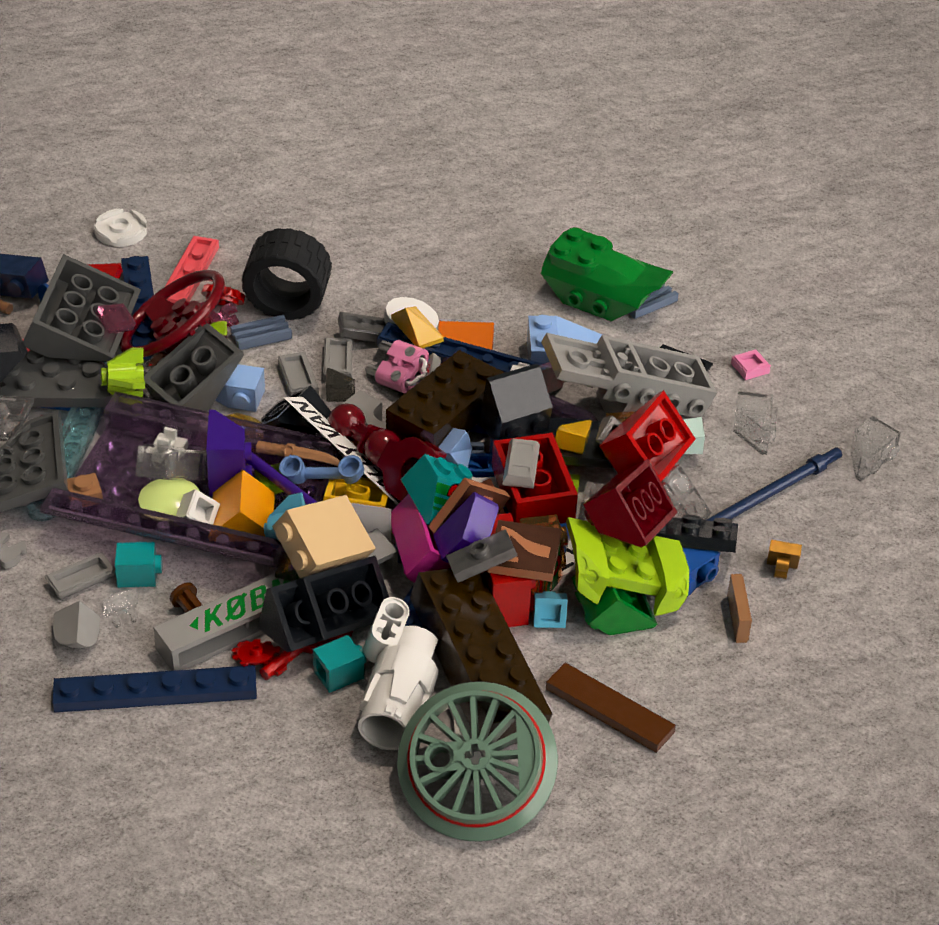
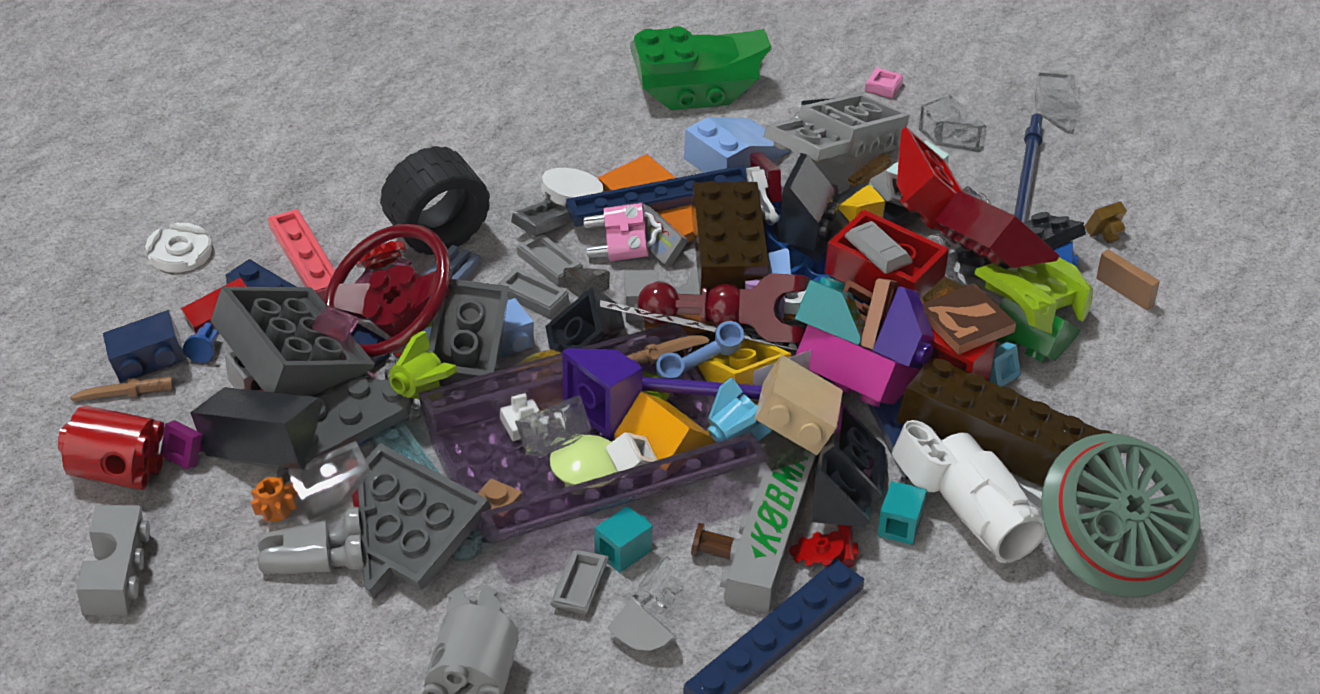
camera: 40 degrees left, 0 degrees up
yellow slope [391,306,444,349] -> none
flat silver plate [446,529,518,582] -> none
reddish brown tile [546,662,676,753] -> none

